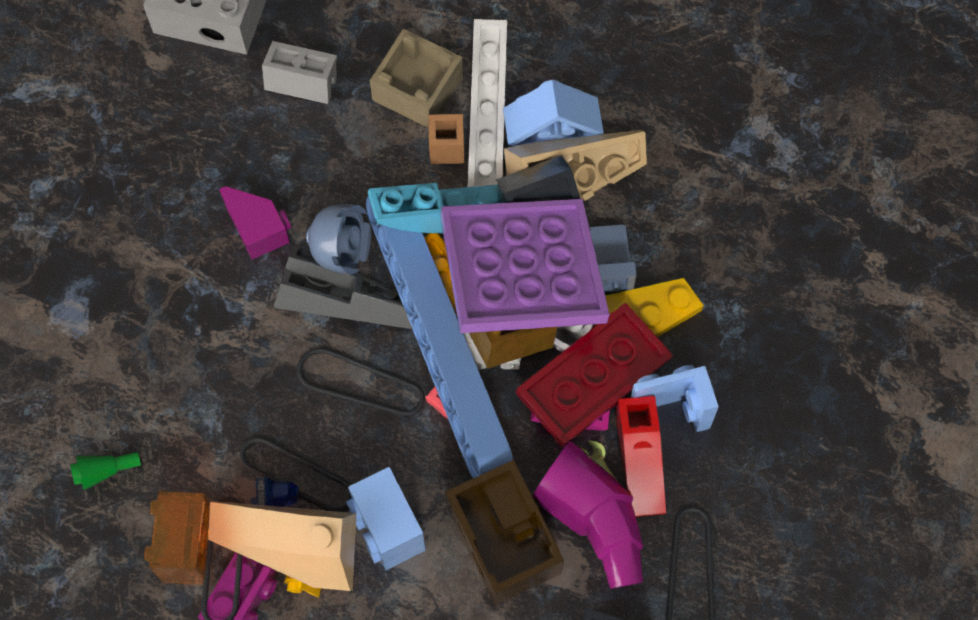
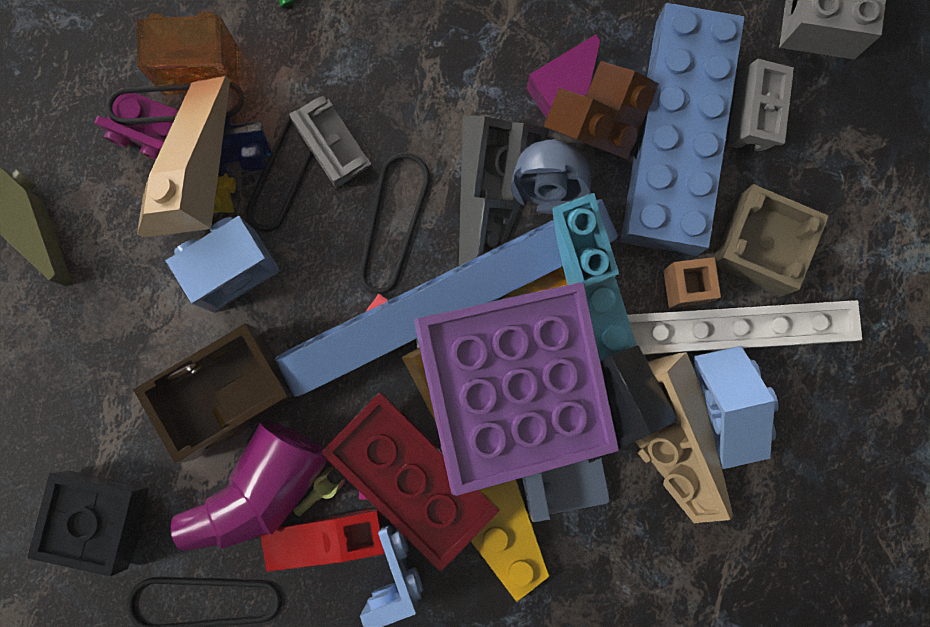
camera: 80 degrees right, 15 degrees up
none -> light grey hinge [289,96,372,189]
none -> reddish brown brick [544,61,659,160]
none -> medium blue brick [620,3,744,256]

